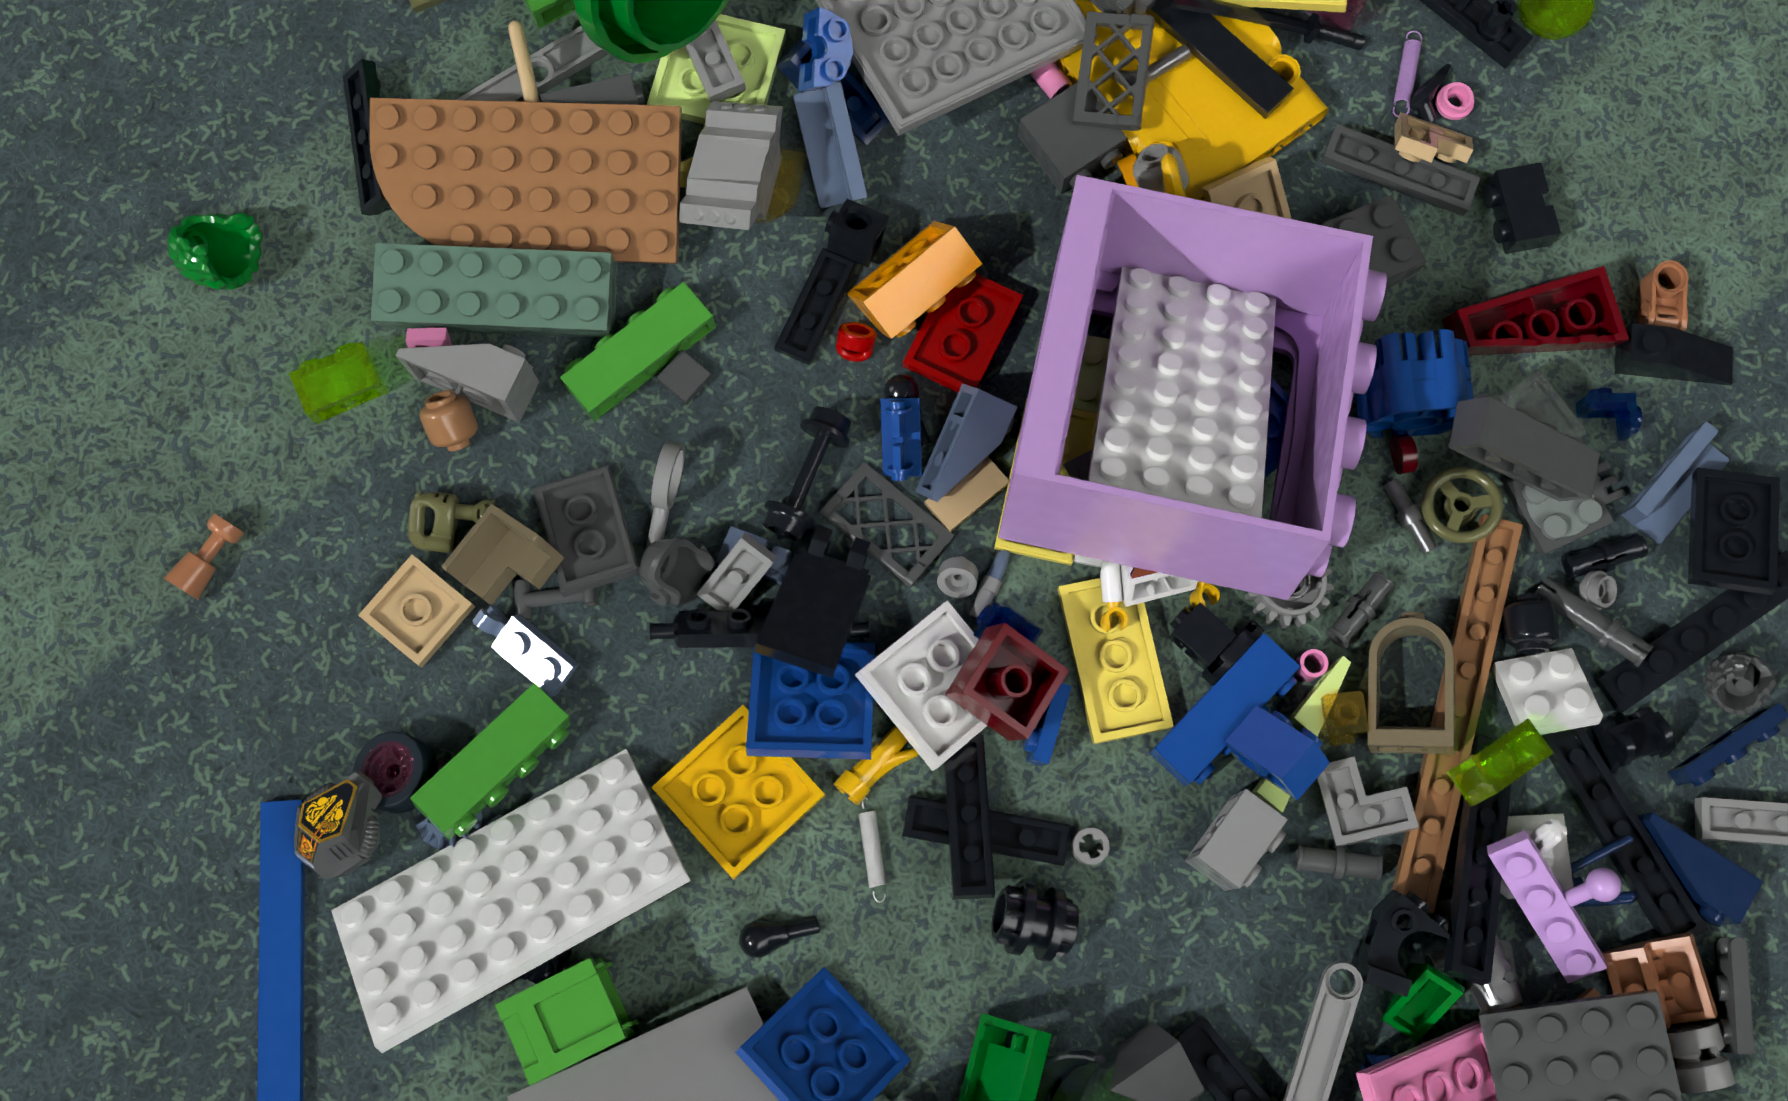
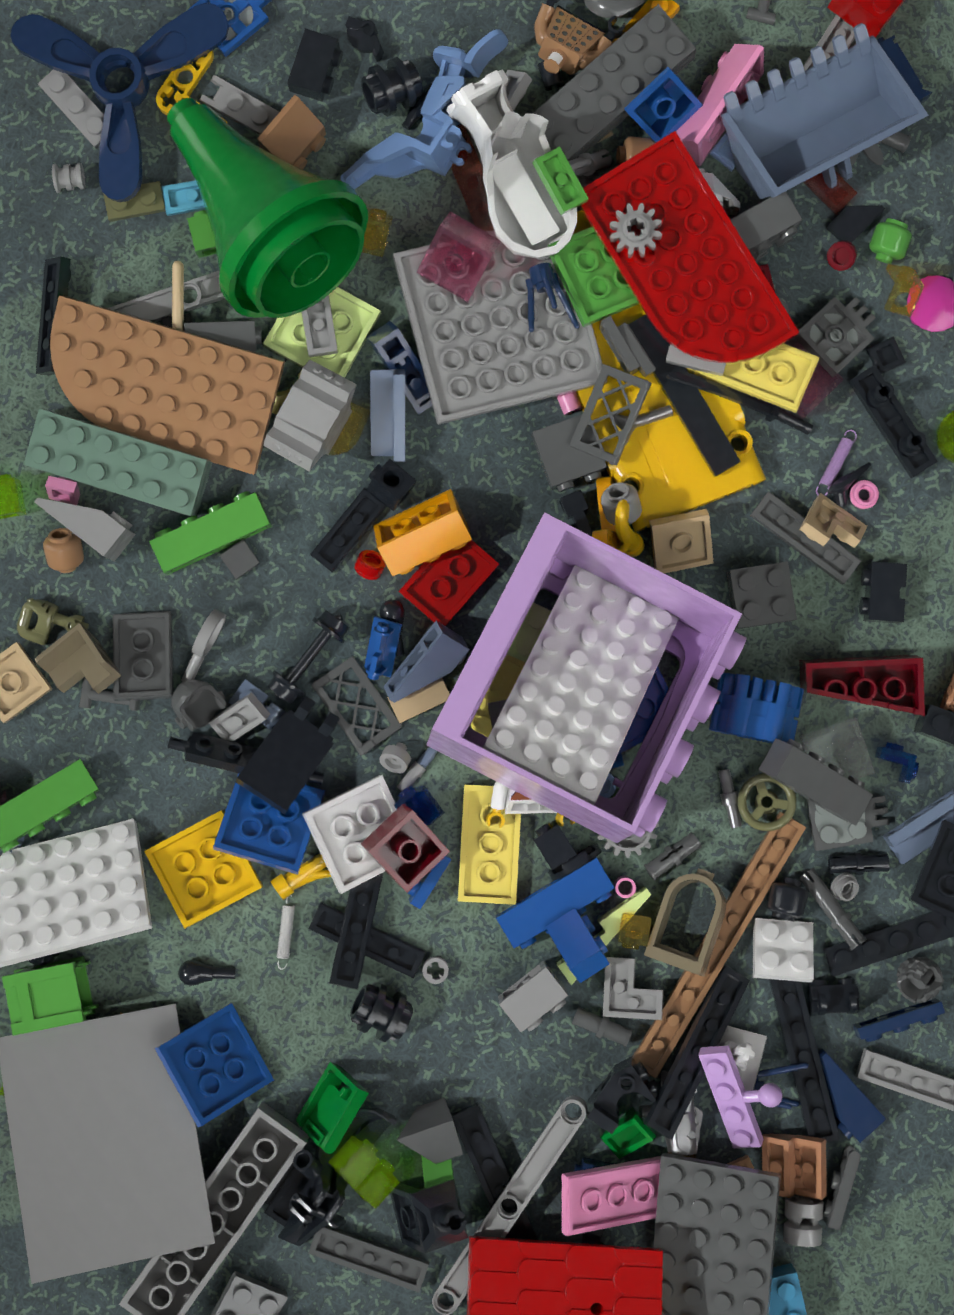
camera: 15 degrees right, 10 degrees up
plate [472,605,579,698] -> none
blue cylinder [798,7,853,92] -> none
dark red tile [1389,434,1418,475] -> none
clear neon green brick [1447,718,1554,807] -> none

